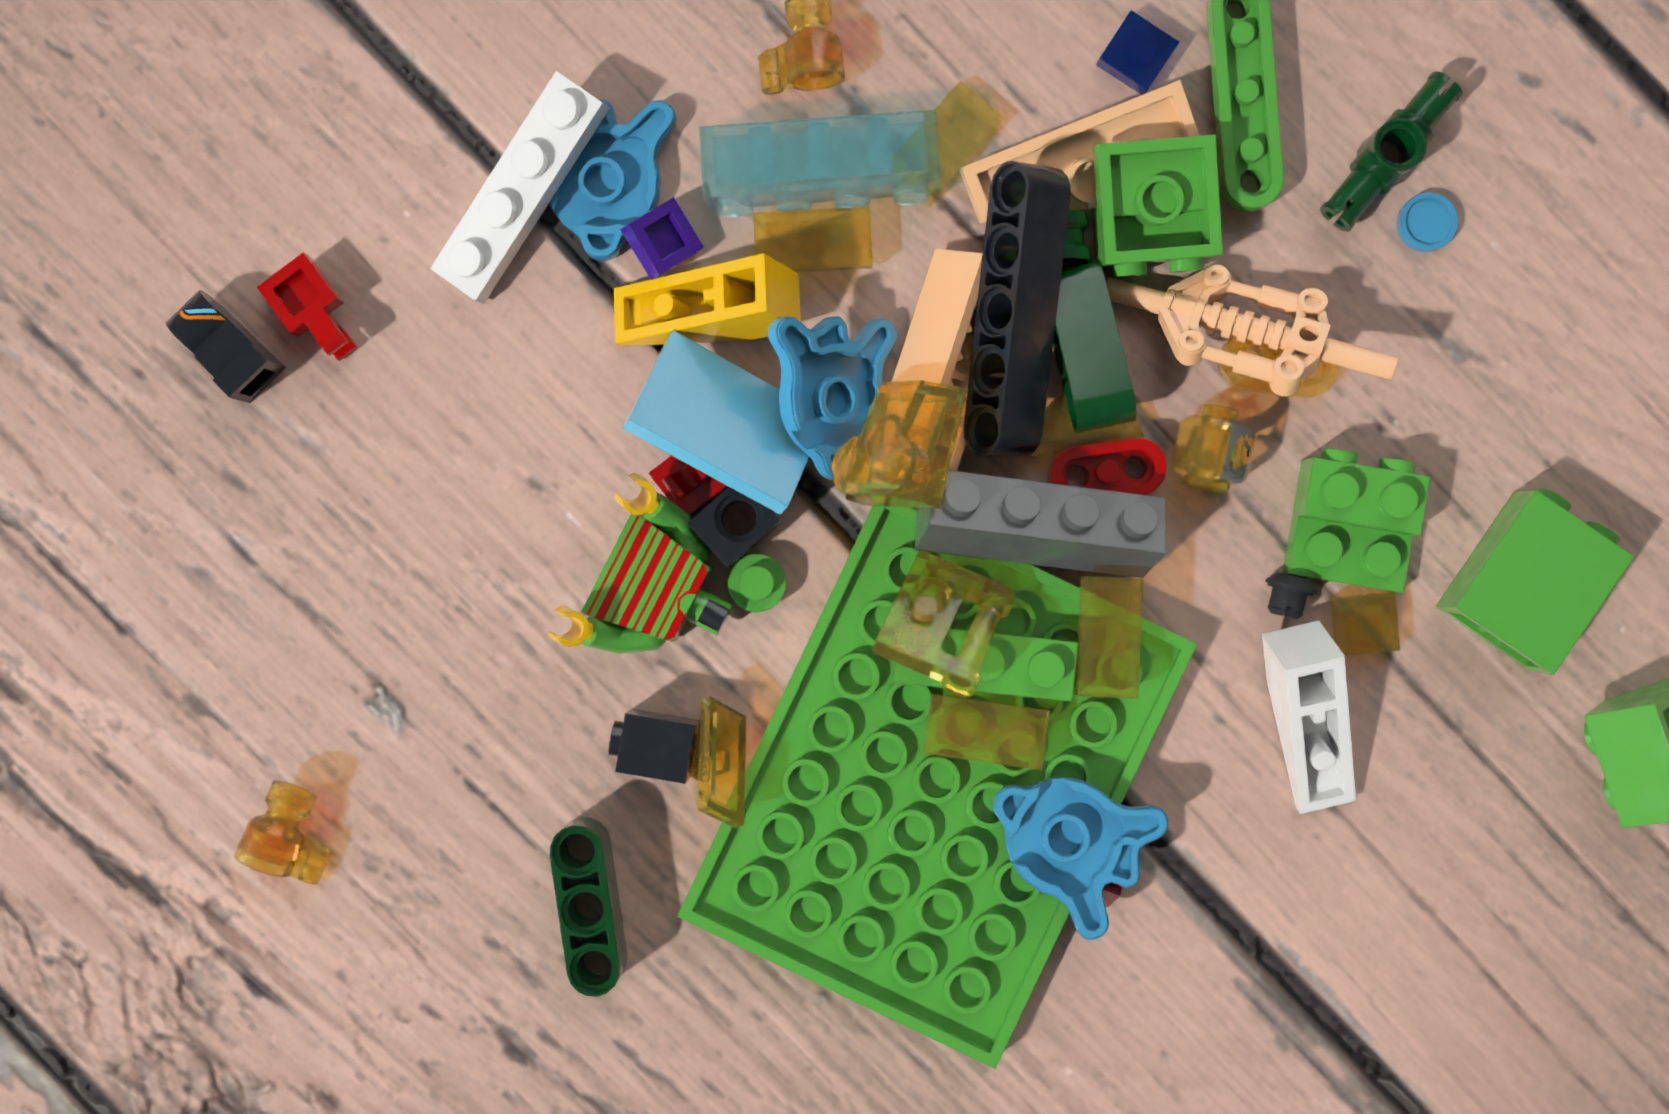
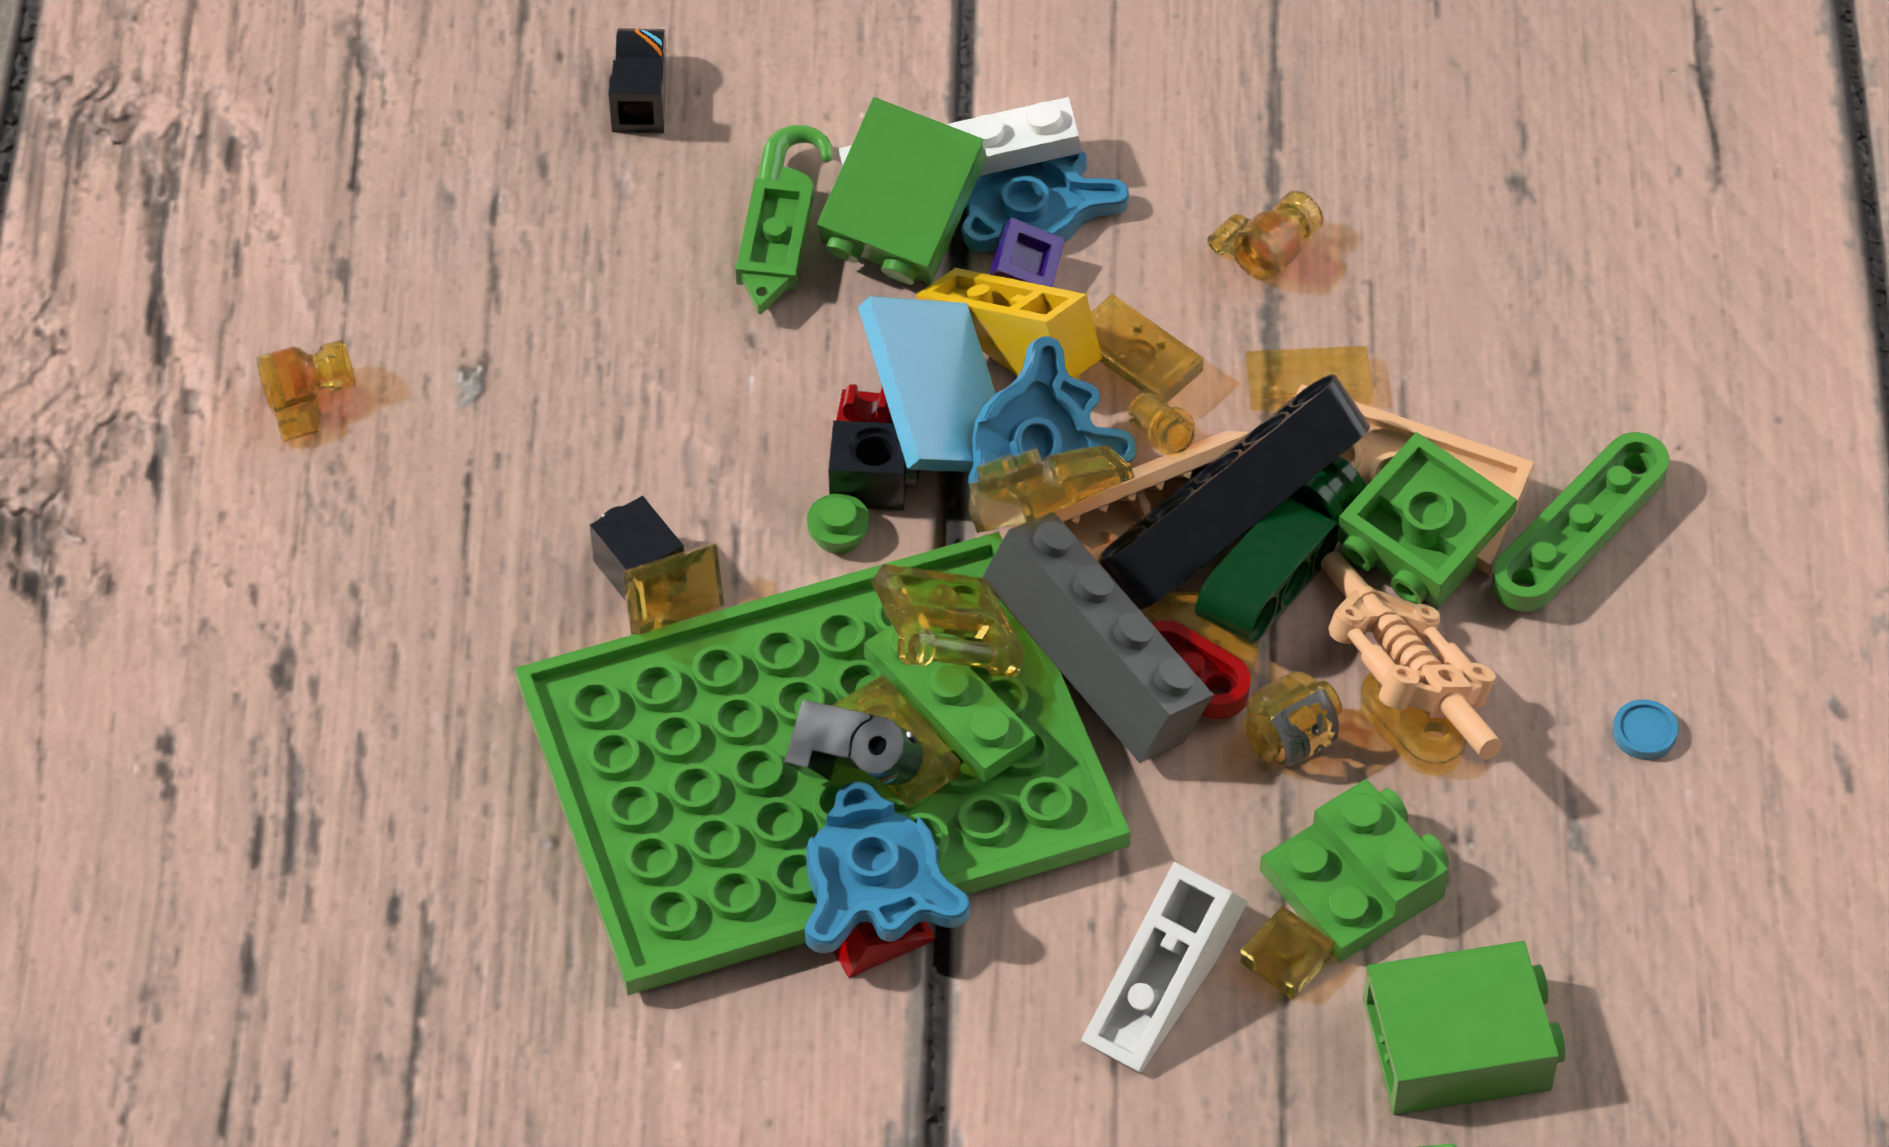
camera: 45 degrees right, 35 degrees down
red plate [257,252,358,361] -> none
torso [548,473,733,654] -> none
dark green beam [550,817,627,997] -> none
clear light blue brick [699,110,940,217] -> none
clear yellow plate [1075,576,1143,699] -> none
clear blue plate [1096,10,1179,95] -> none
black piece [1265,573,1318,619] -> none
dark green pin [1320,71,1463,232] -> none
none -> bright green plate [735,125,833,314]
none -> leg [784,700,924,786]
none -> bright green brick [817,97,987,285]
none -> clear yellow pin [1128,392,1195,455]

